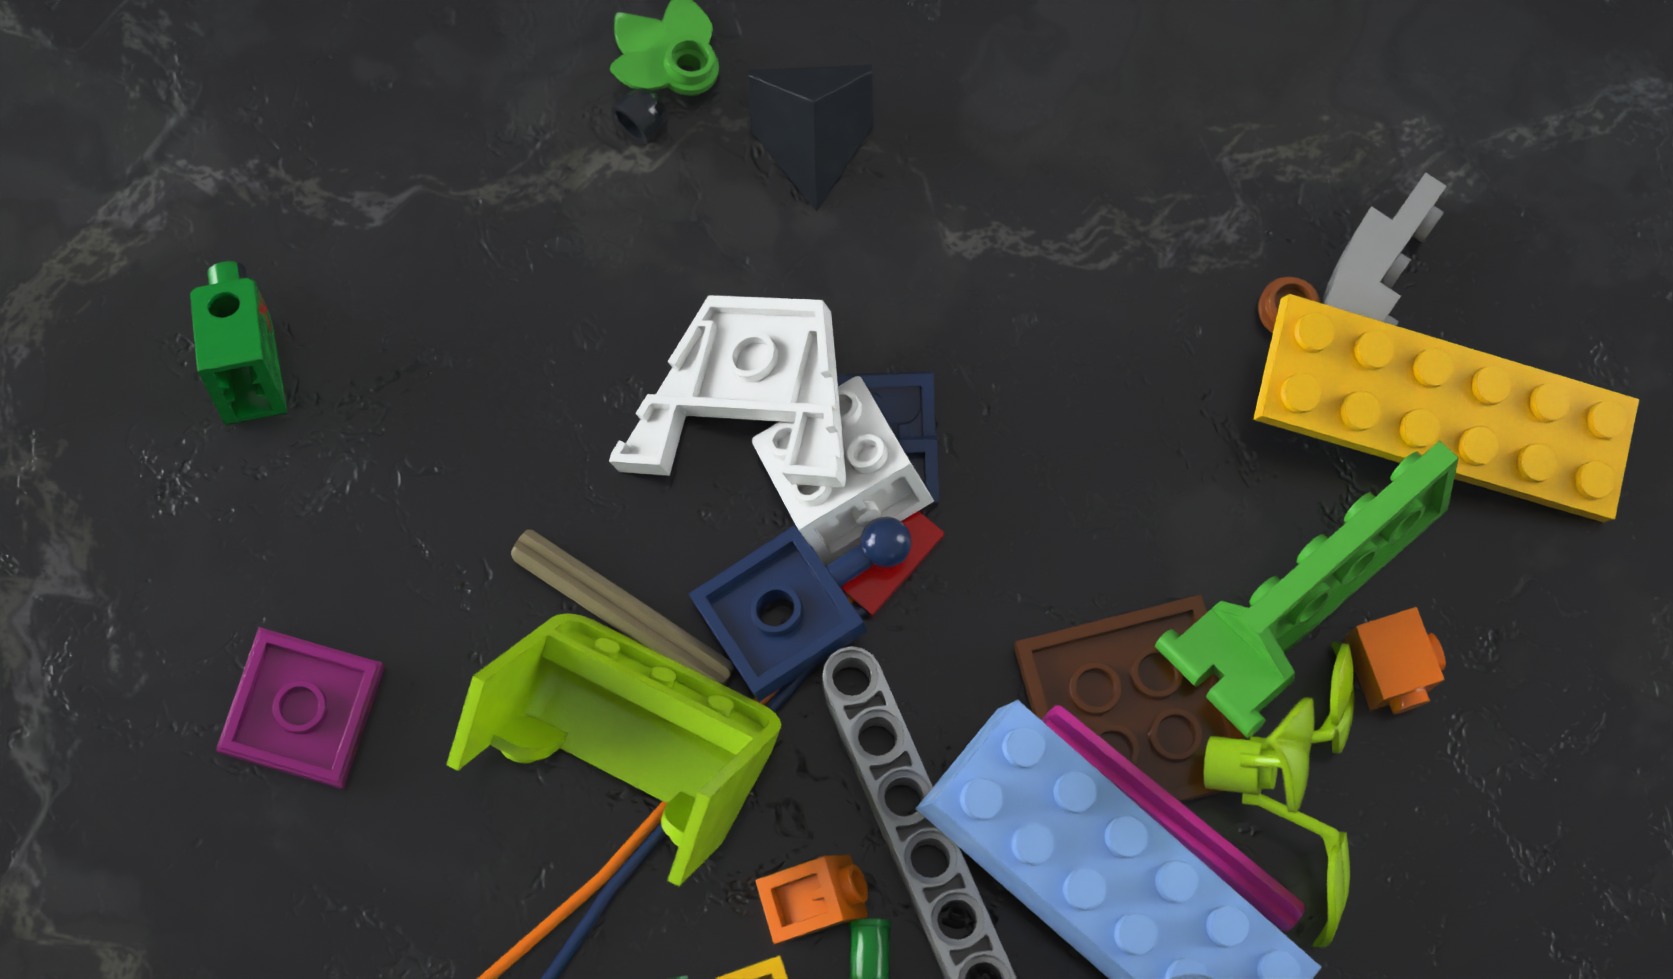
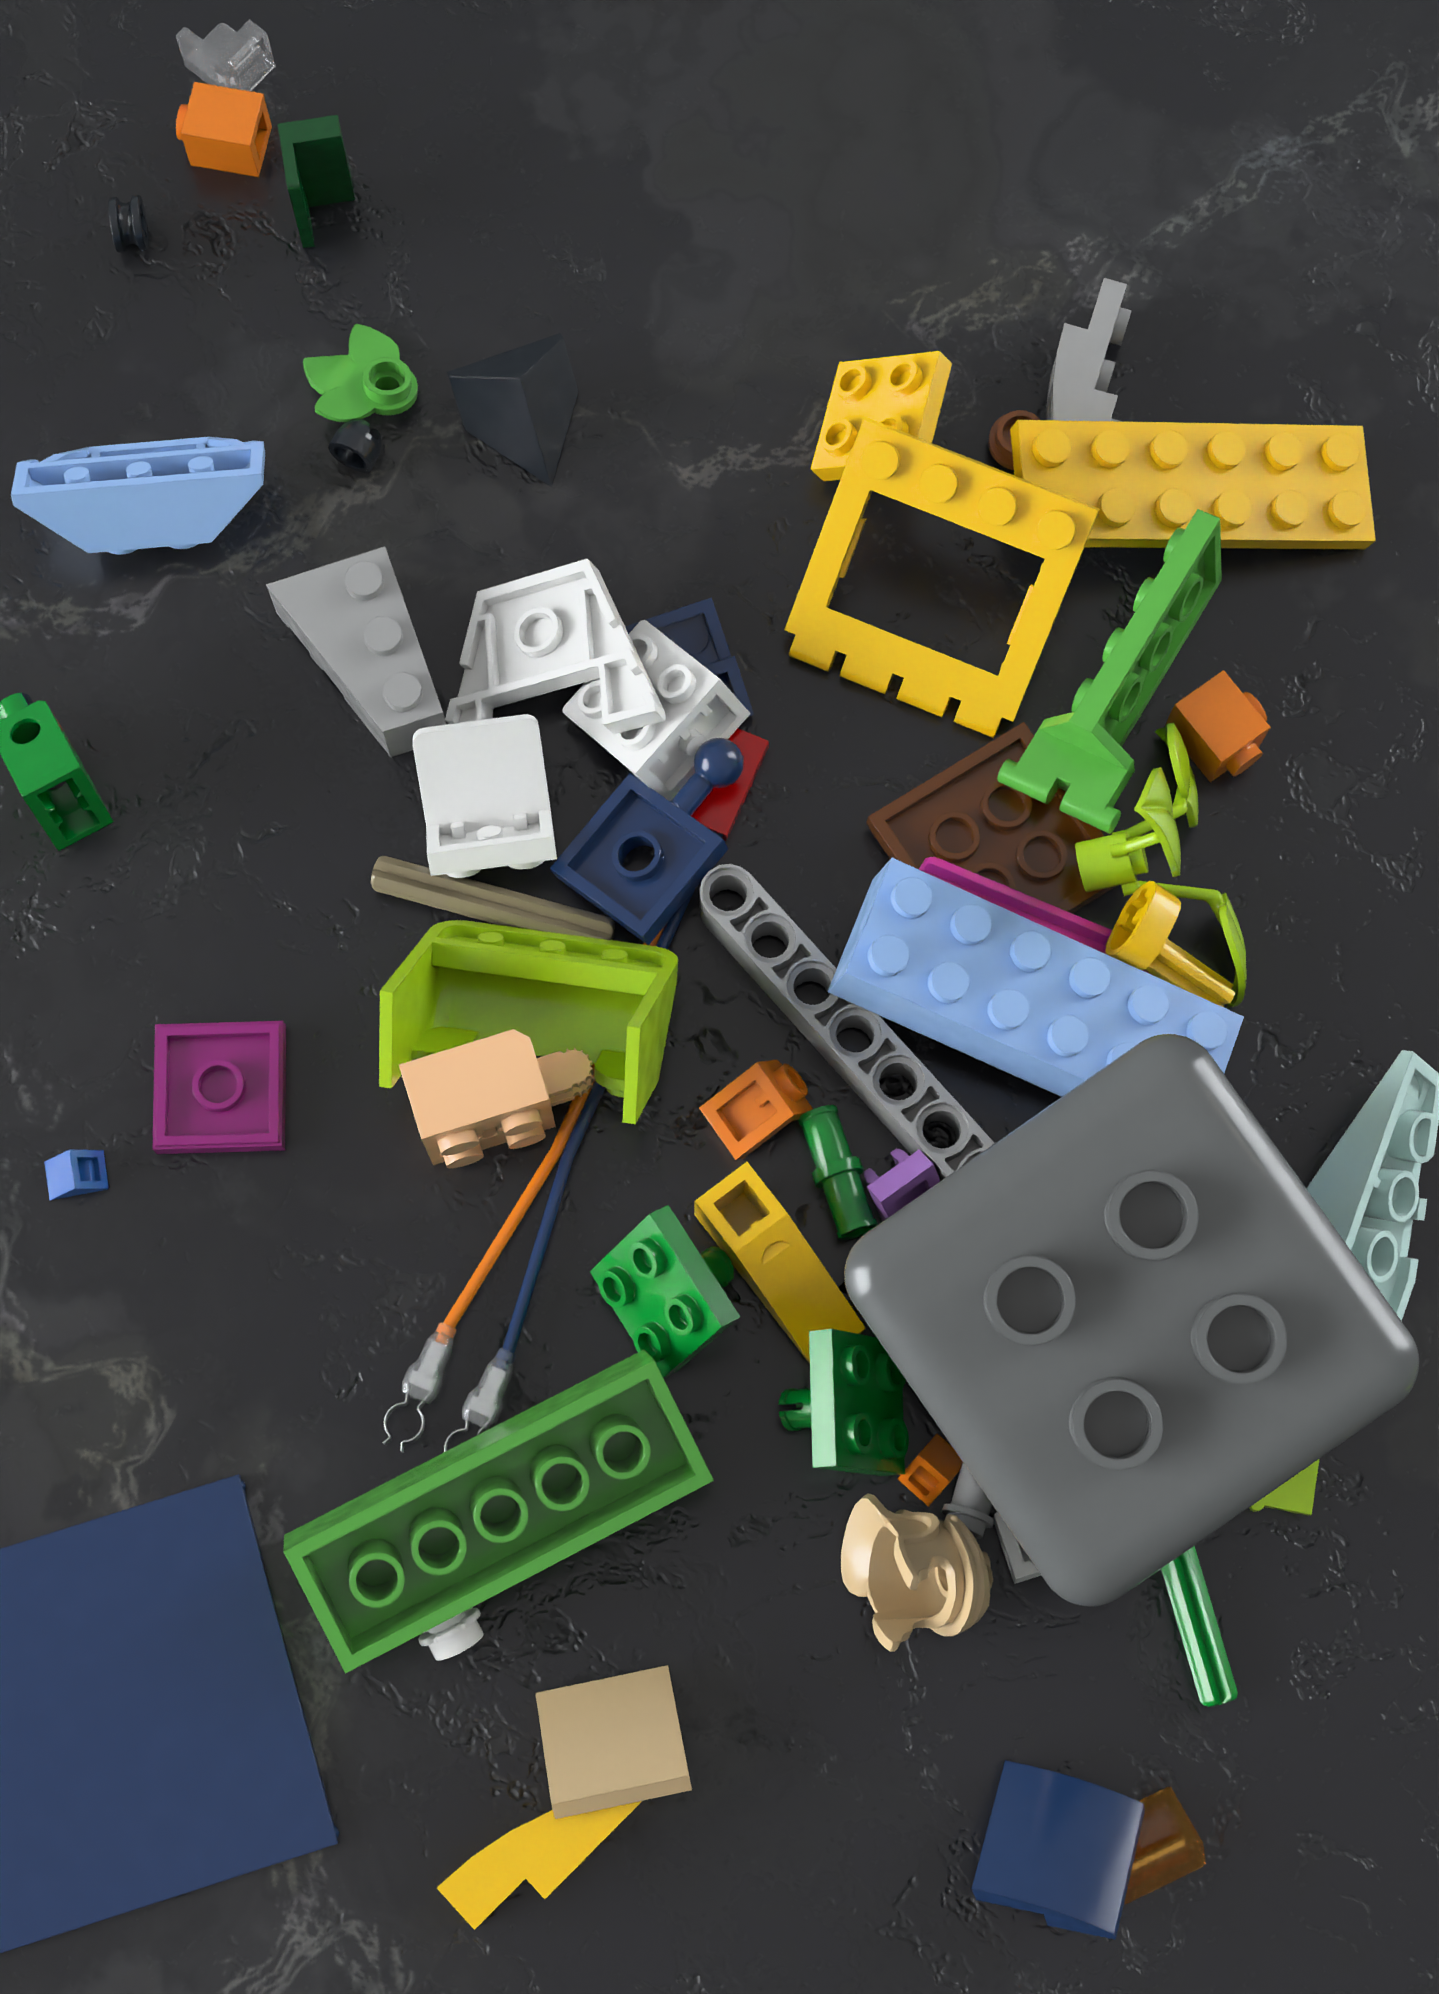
camera: 15 degrees left, 0 degrees up
none -> light blue wedge [11,437,265,555]
none -> blue piece [44,1149,109,1200]
none -> light grey wedge [266,546,446,757]
none -> light nougat hinge [399,1029,595,1168]
none -> white bracket [413,714,557,878]
none -> yellow hinge [784,418,1100,738]
none -> yellow plate [811,351,952,481]
none -> yellow piece [1105,881,1235,1007]

